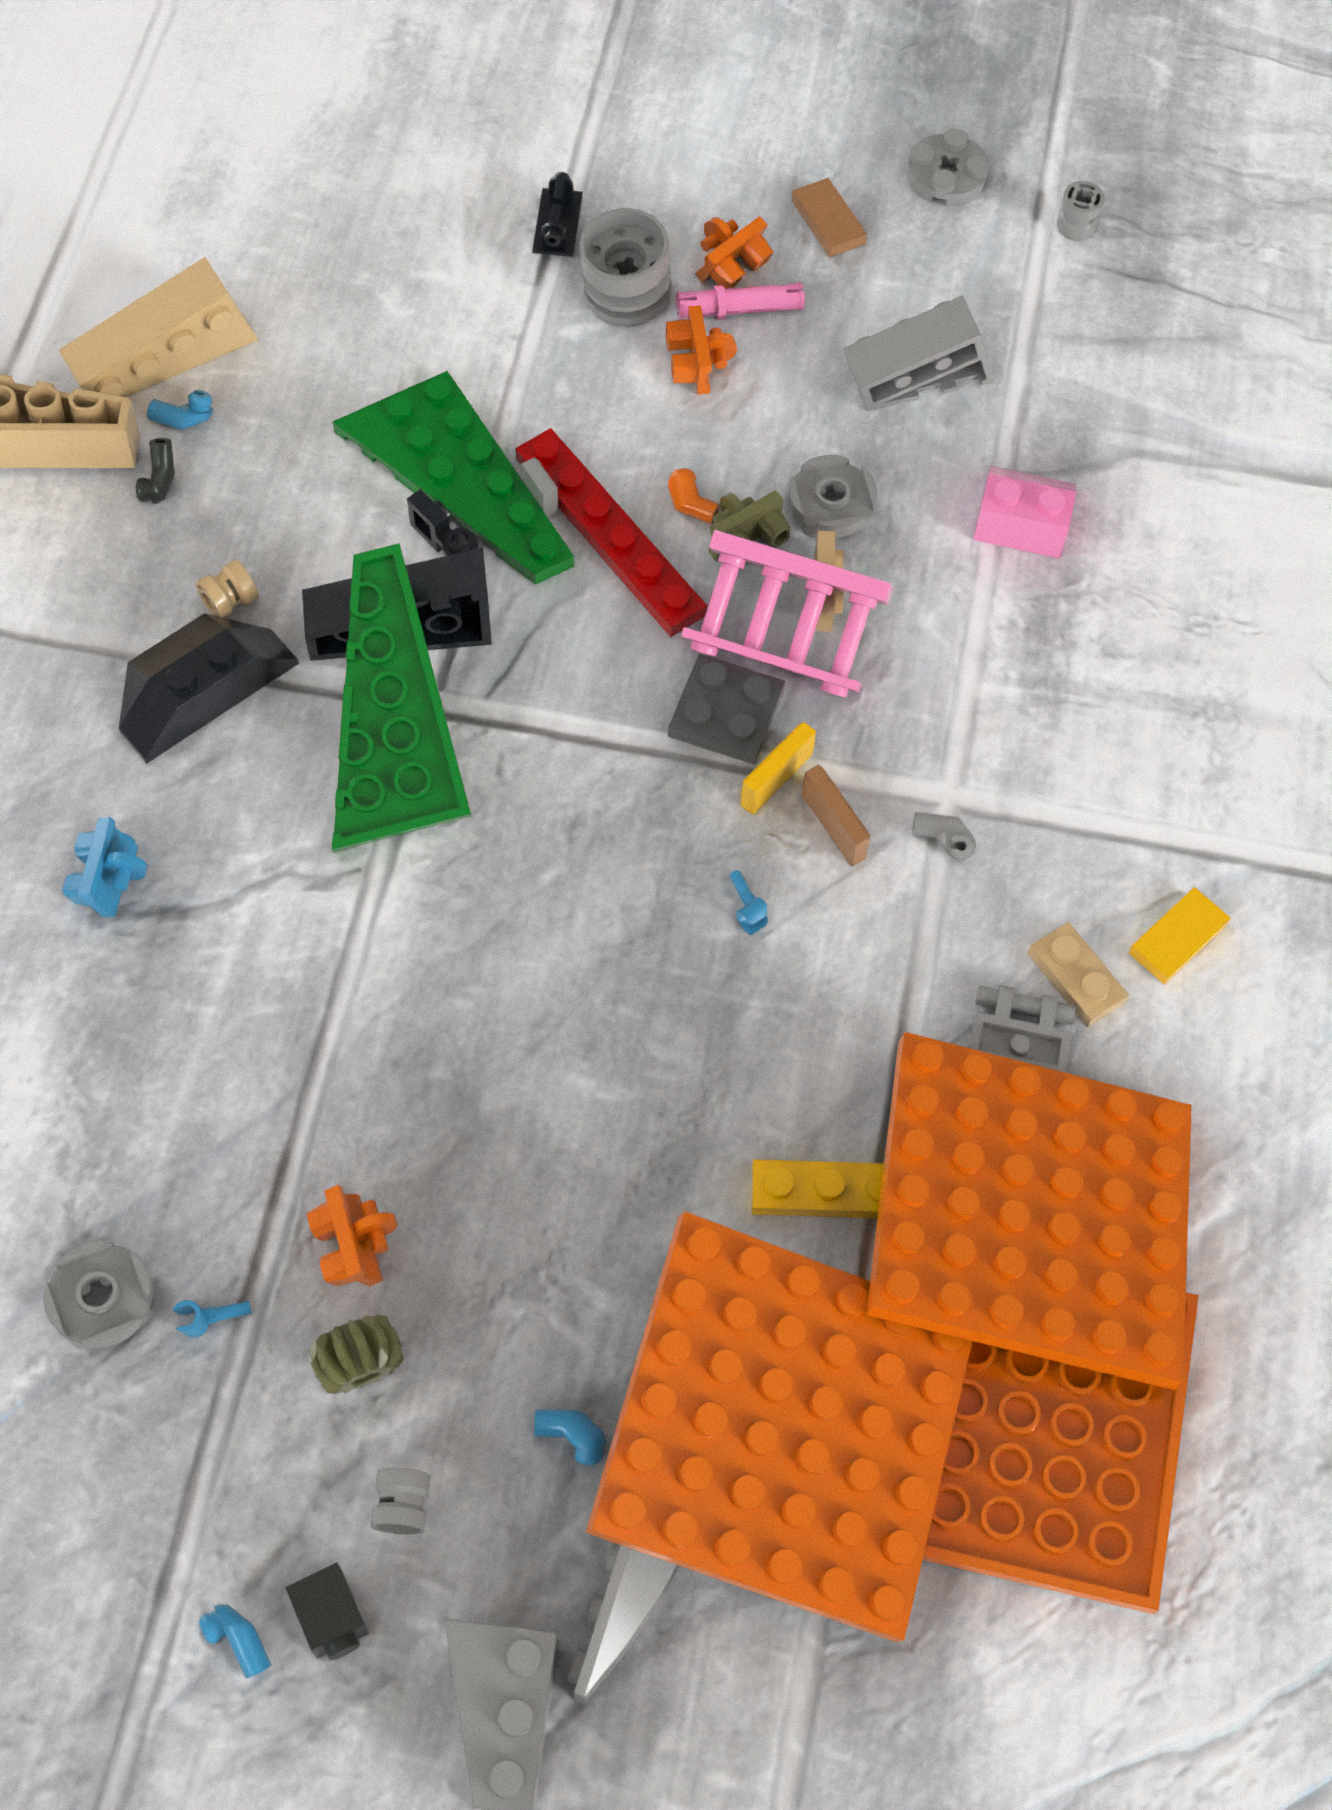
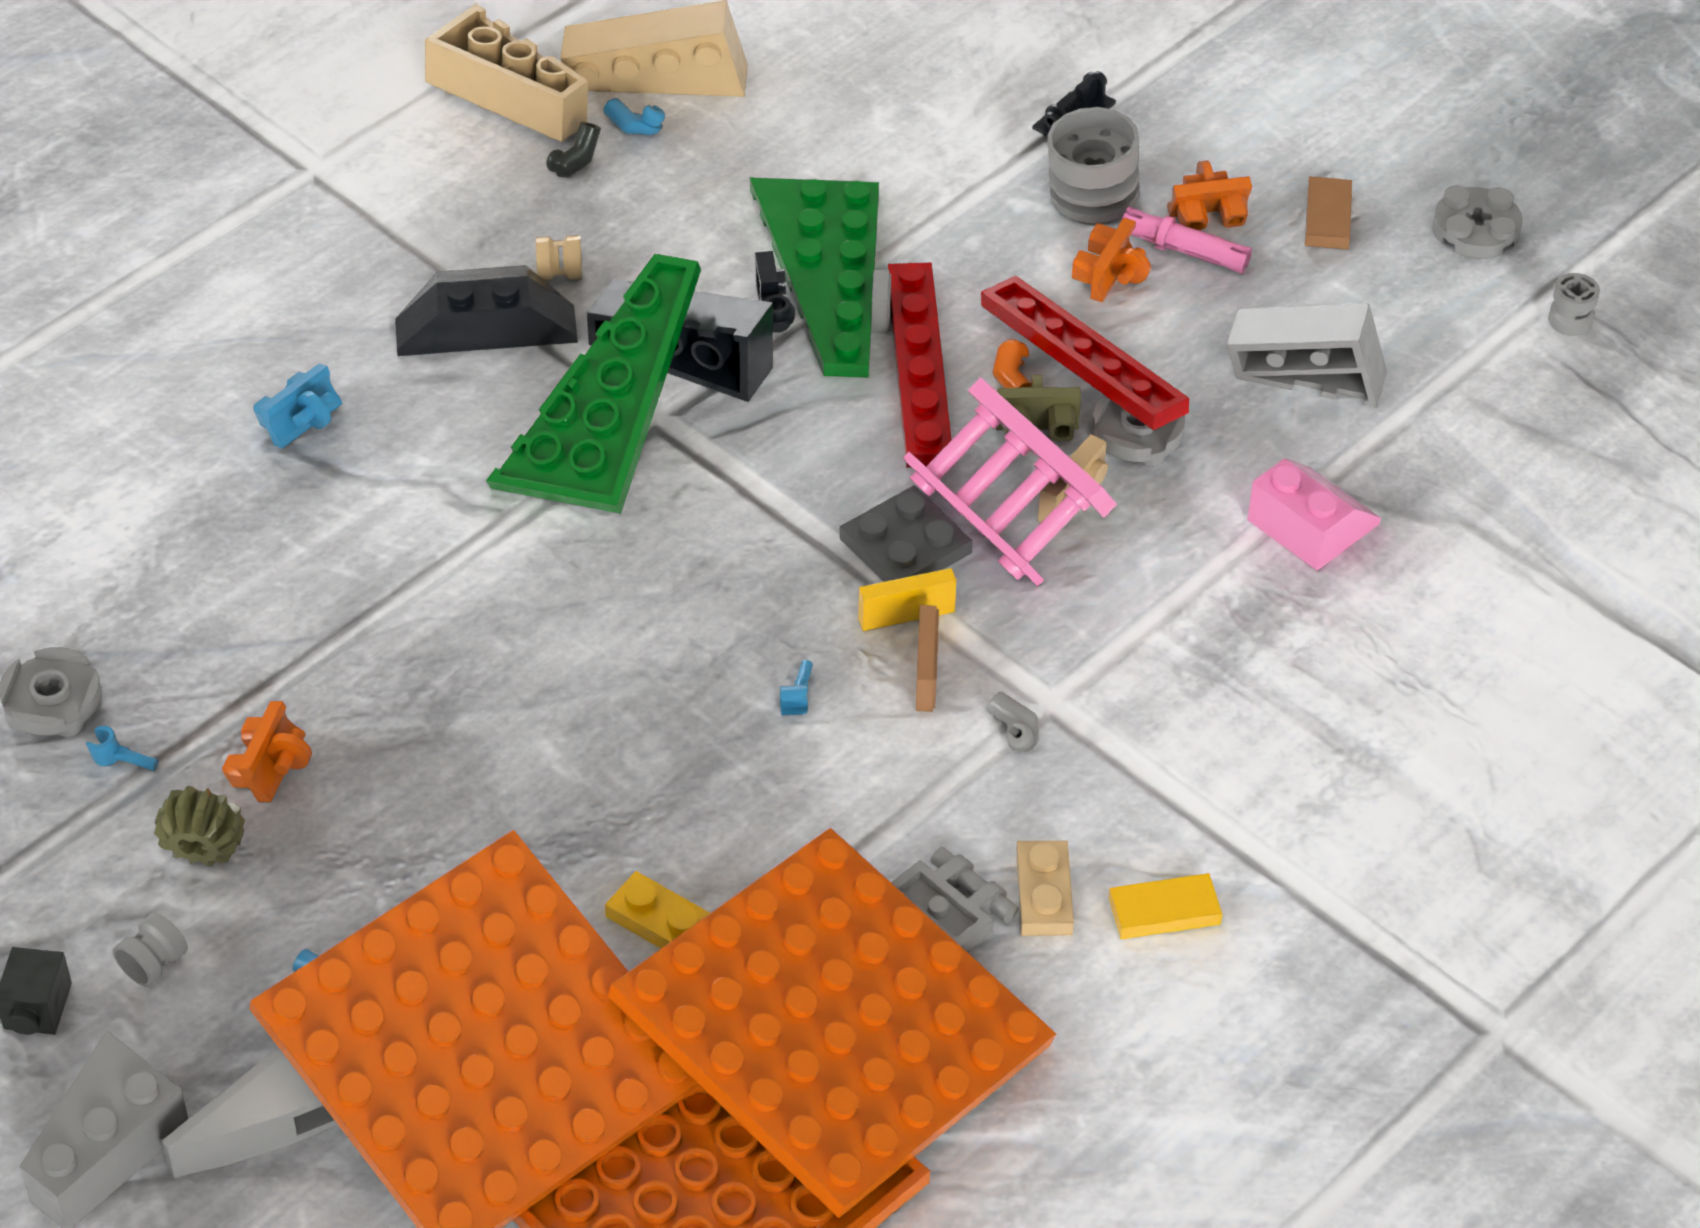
camera: 35 degrees right, 15 degrees down
none -> red plate [981,275,1189,430]

